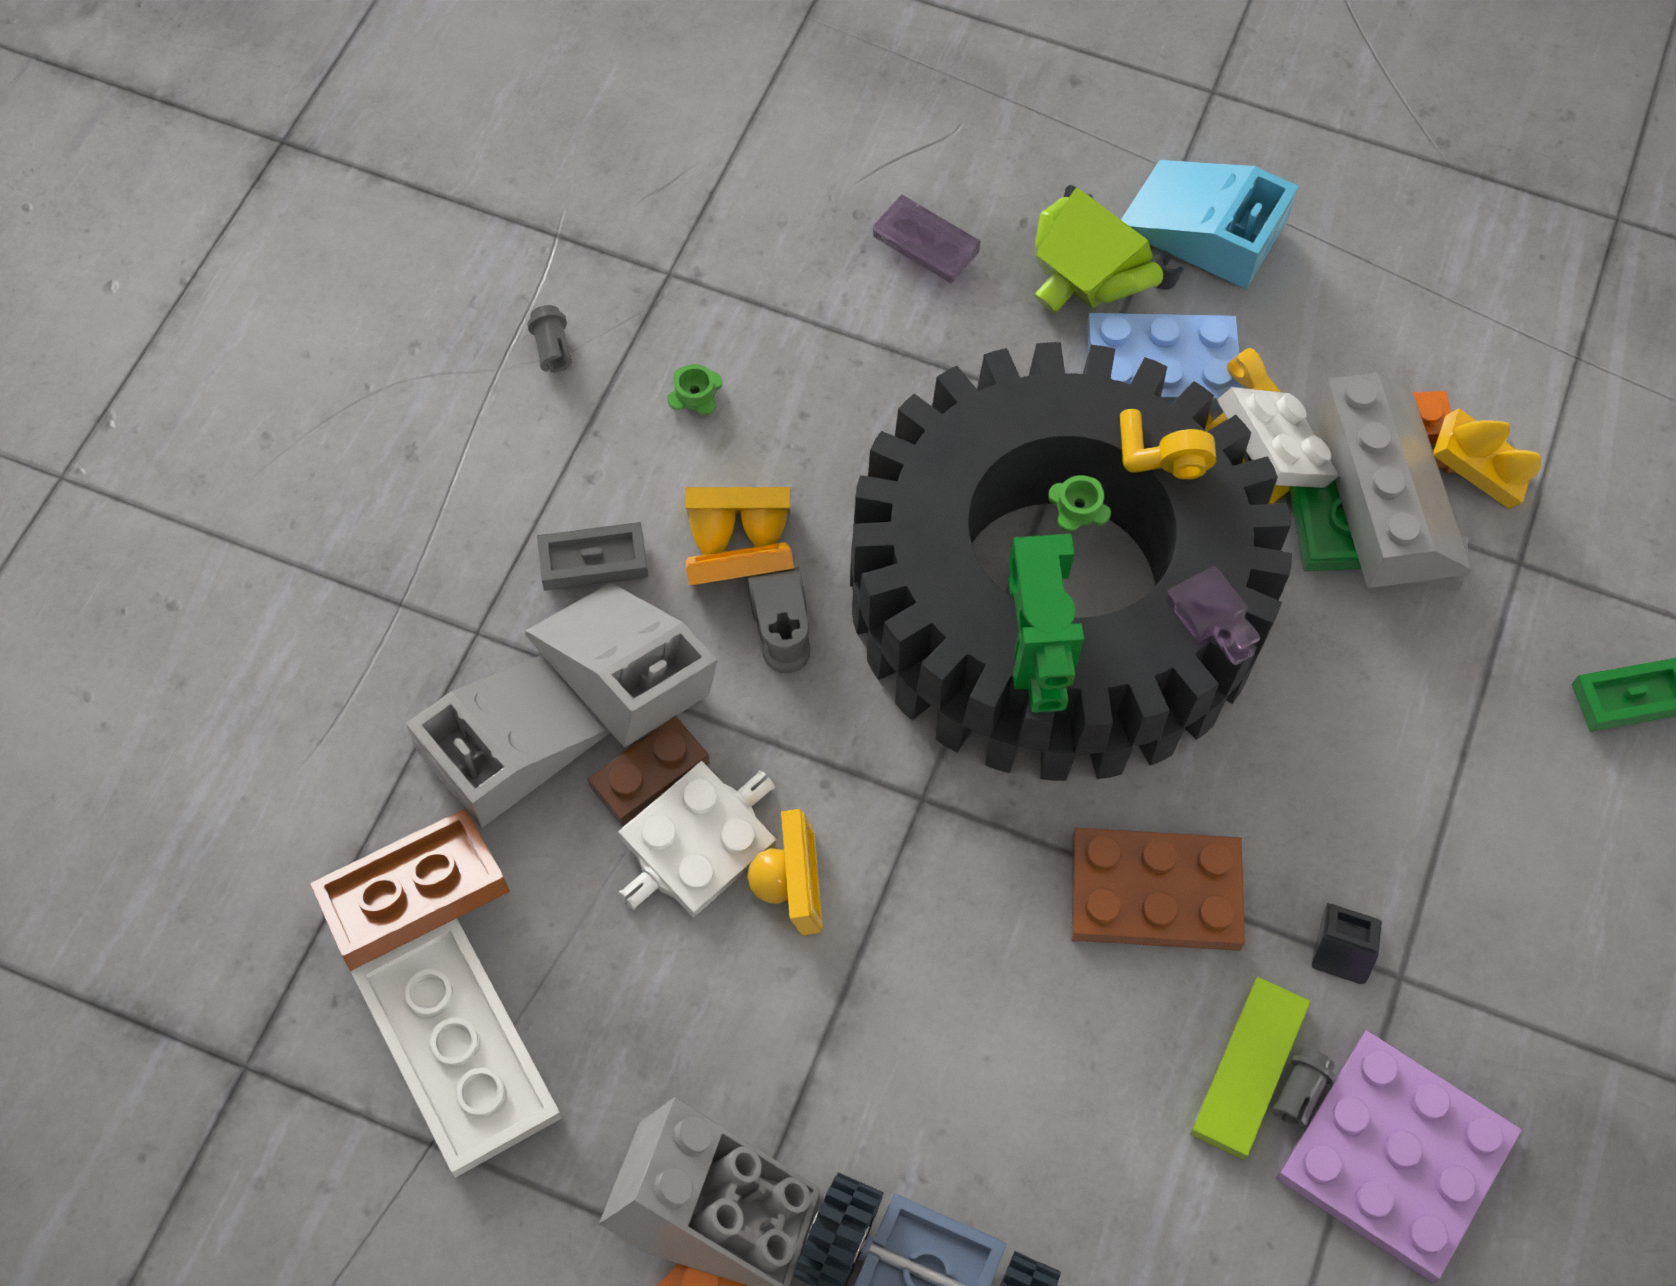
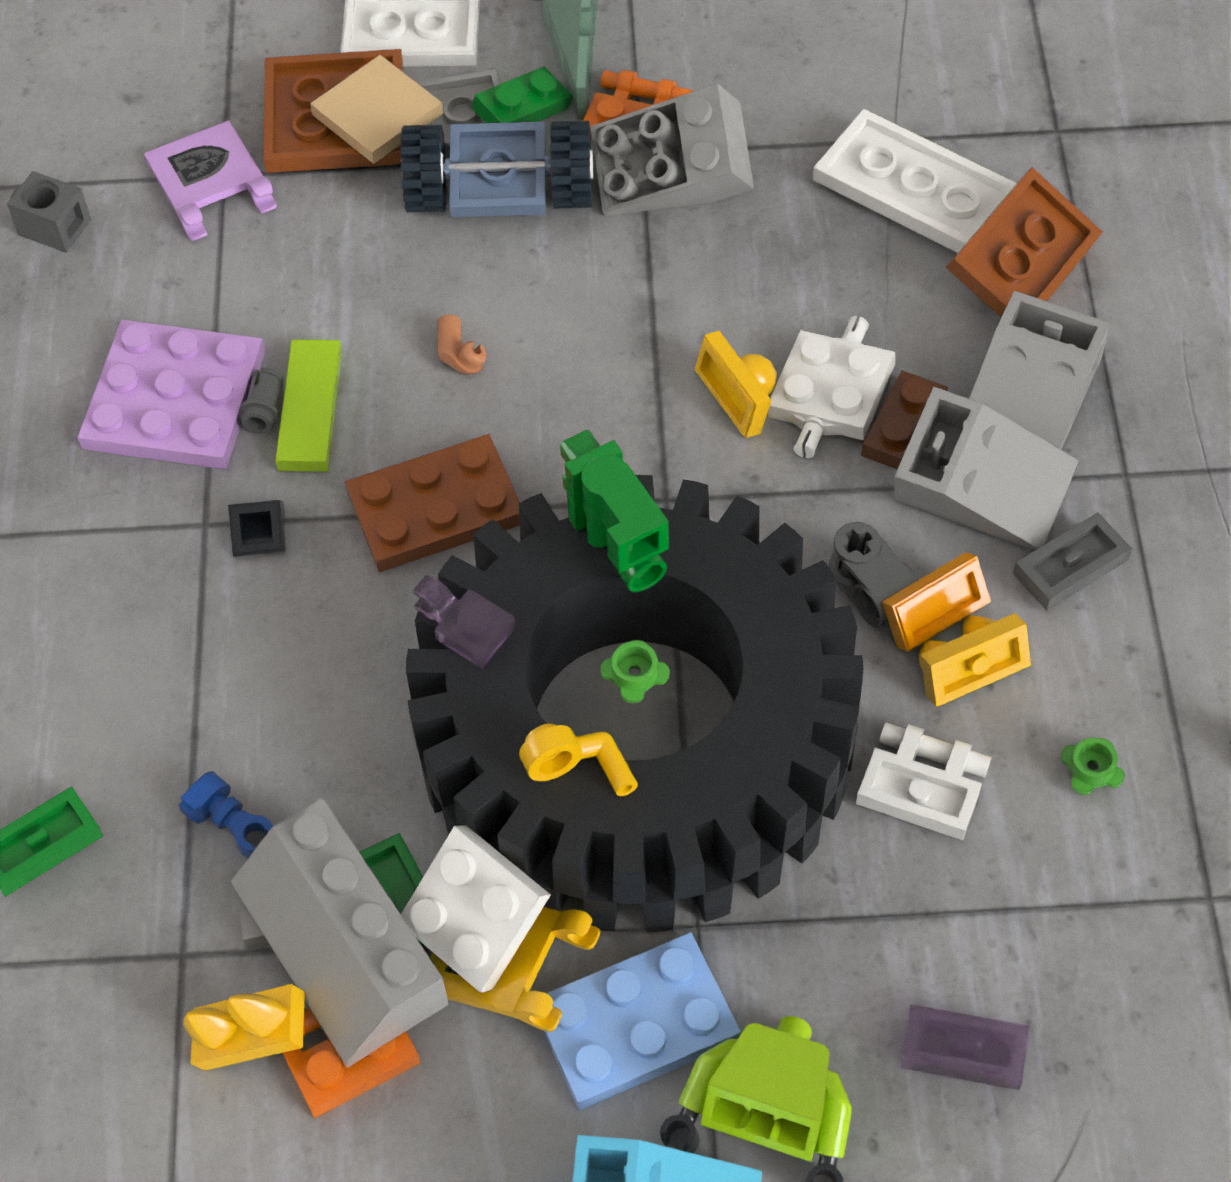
camera: 160 degrees right, 5 degrees down
none -> blue piece [179,771,273,858]
none -> nougat arm [437,315,487,375]
none -> white plate [856,722,992,840]

